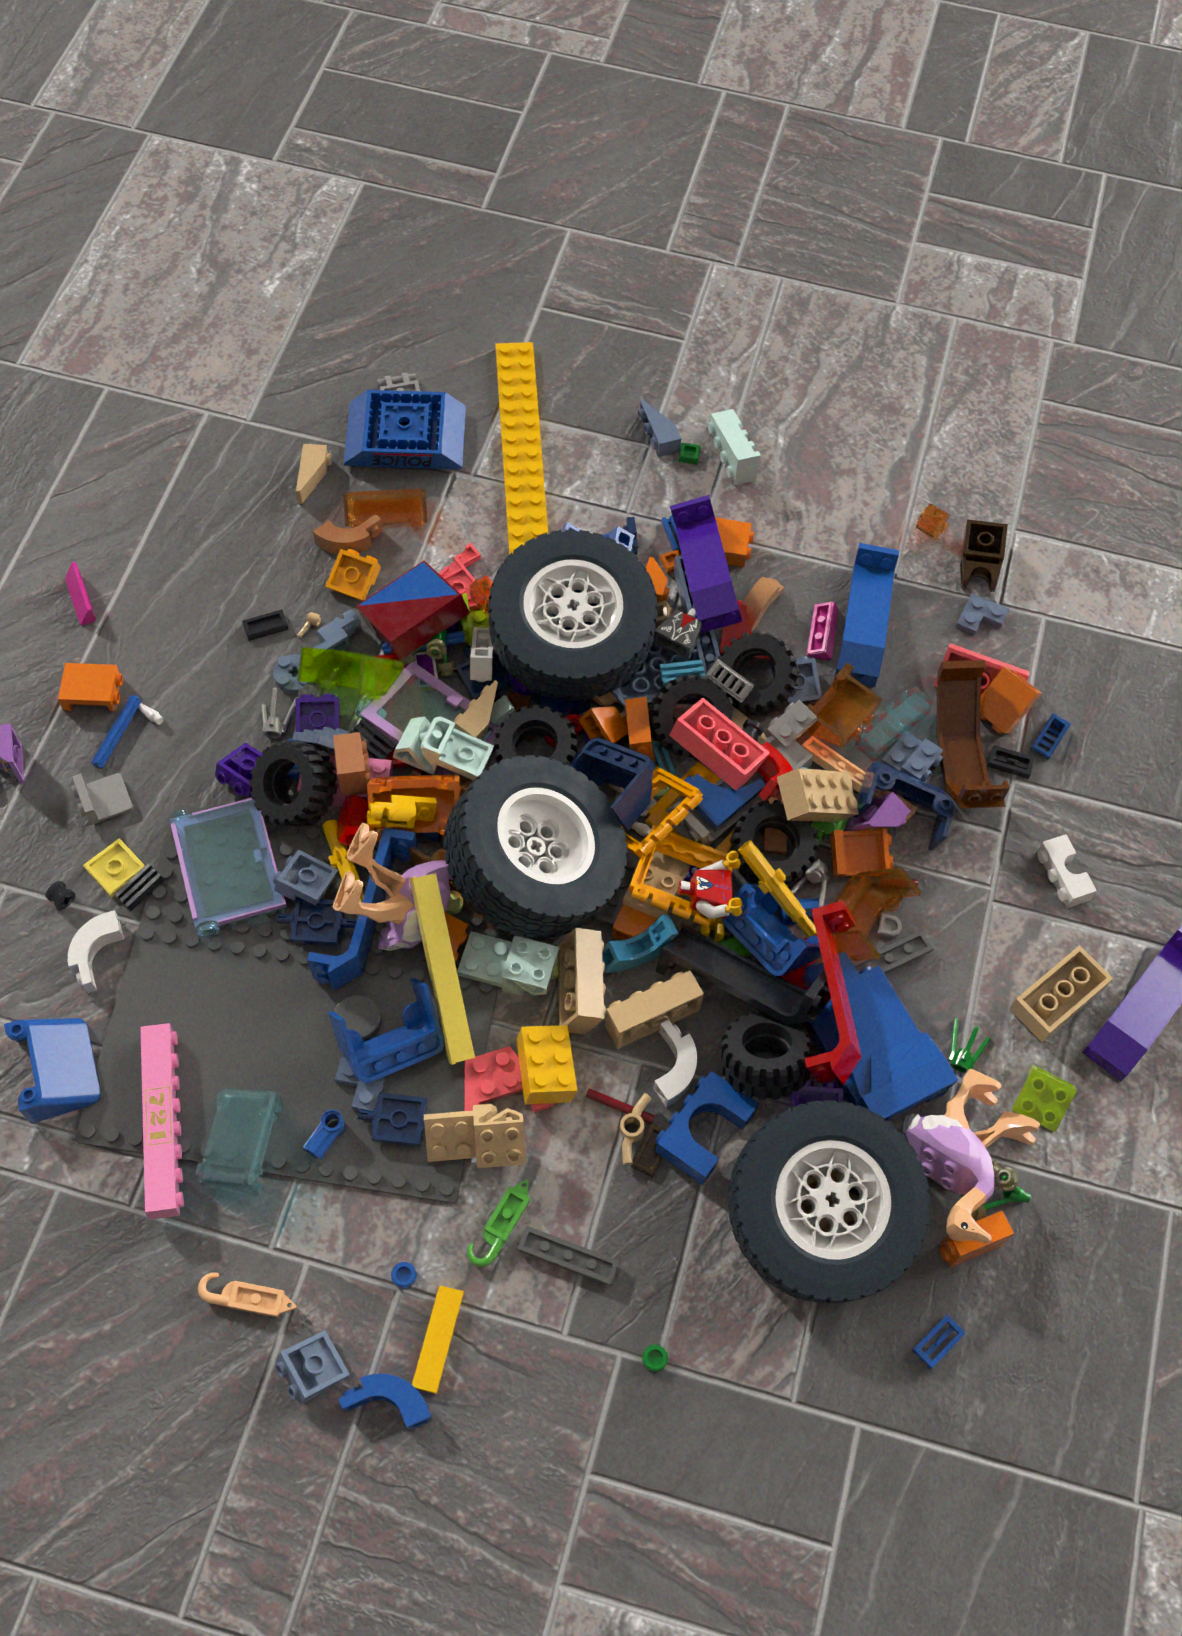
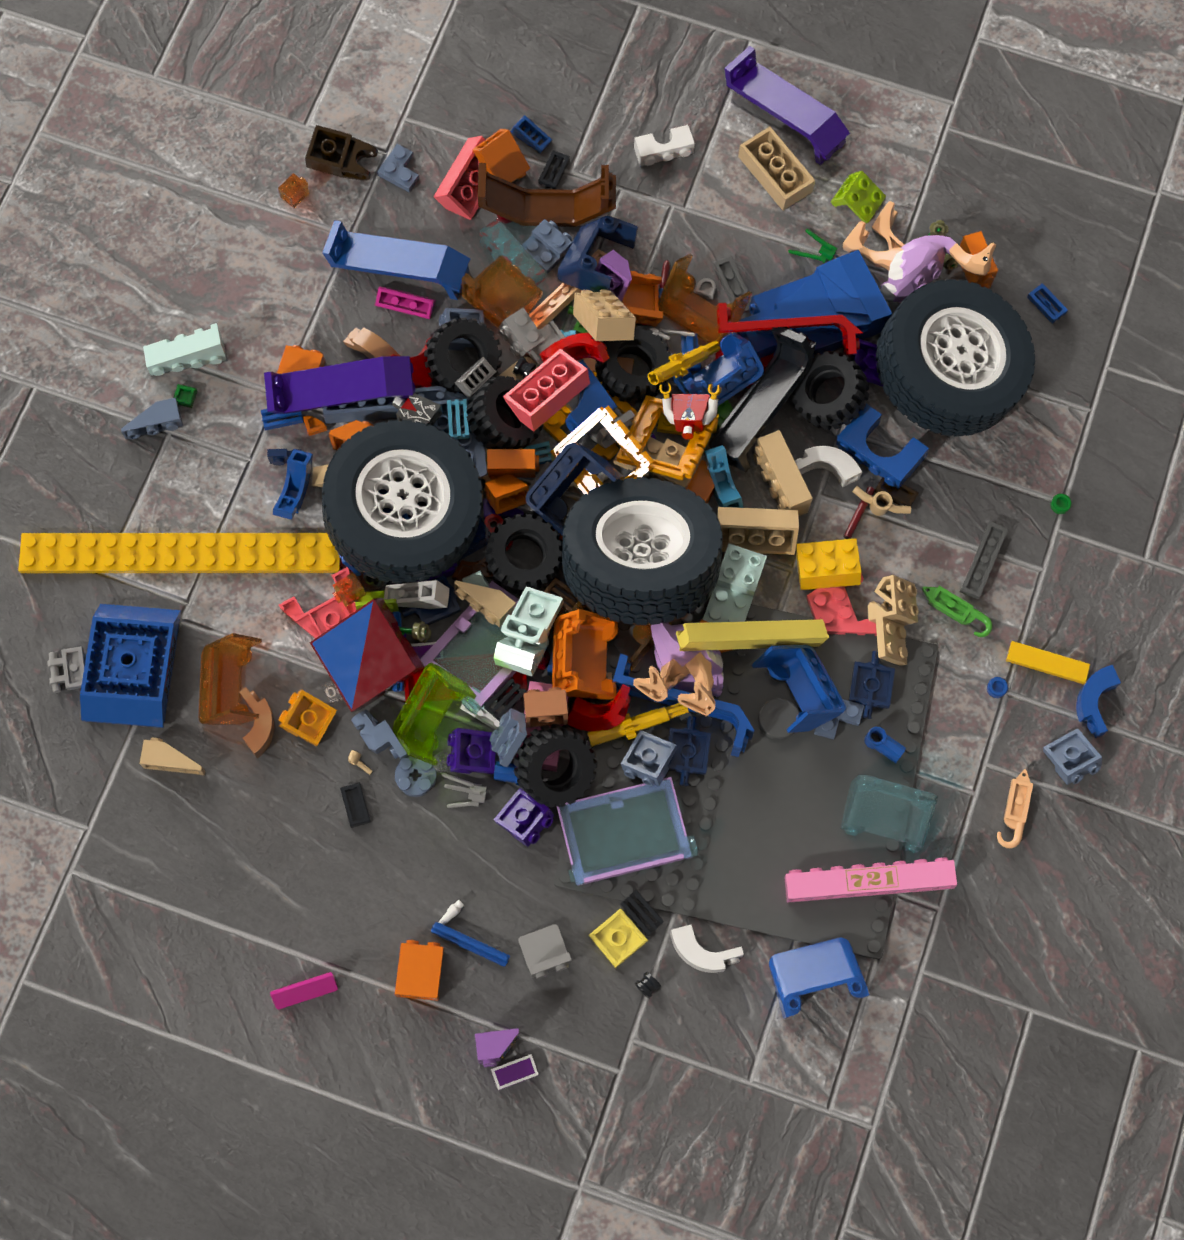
camera: 85 degrees left, 10 degrees up
yellow plate [367,795,437,829] -> none

